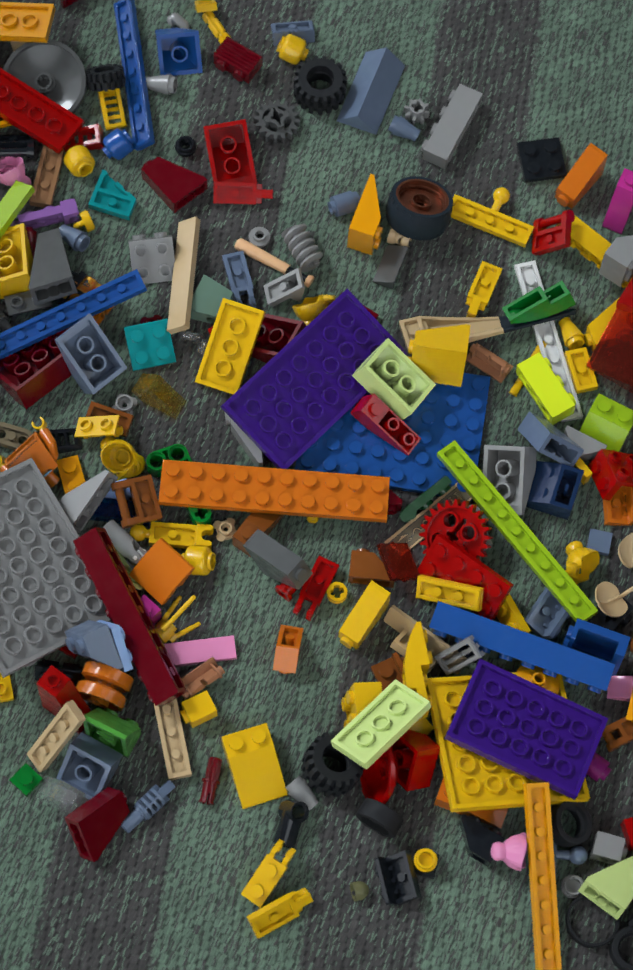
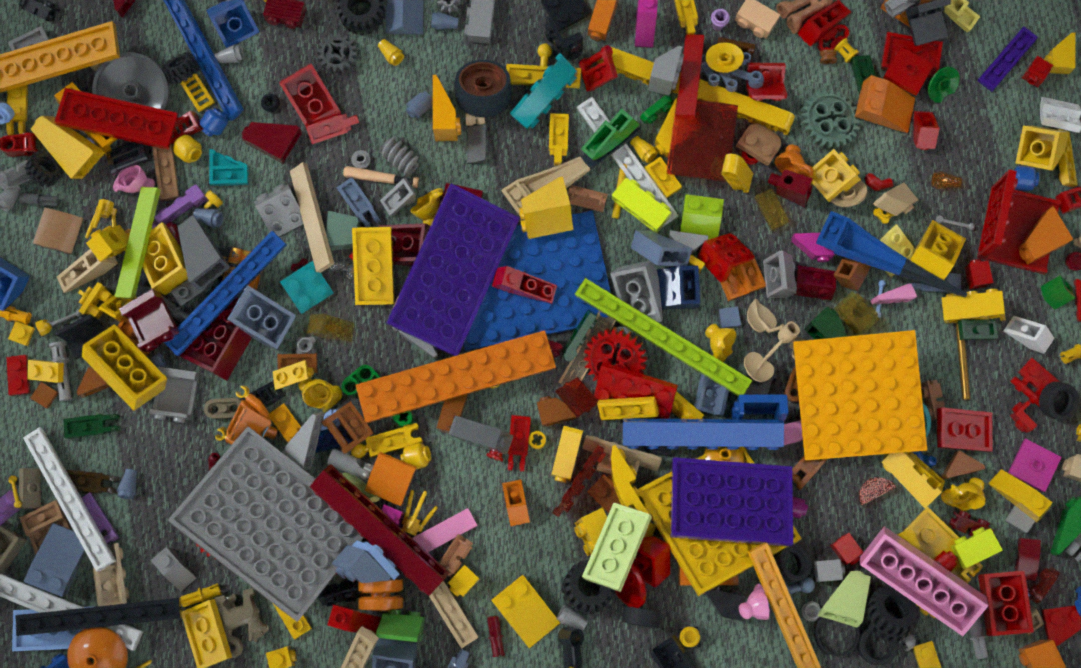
camera: 15 degrees left, 10 degrees up
tan plate [213,518,237,542] -> none
yellowish green slope [352,338,436,420] -> none
light grey tile [434,635,485,676] -> none
none -> yellow cone [378,39,404,66]
none -> teal wedge [510,53,577,130]
none -> black bracket [544,16,583,60]
none -> clear red wing [552,443,607,518]
none -> green plate [640,95,673,124]

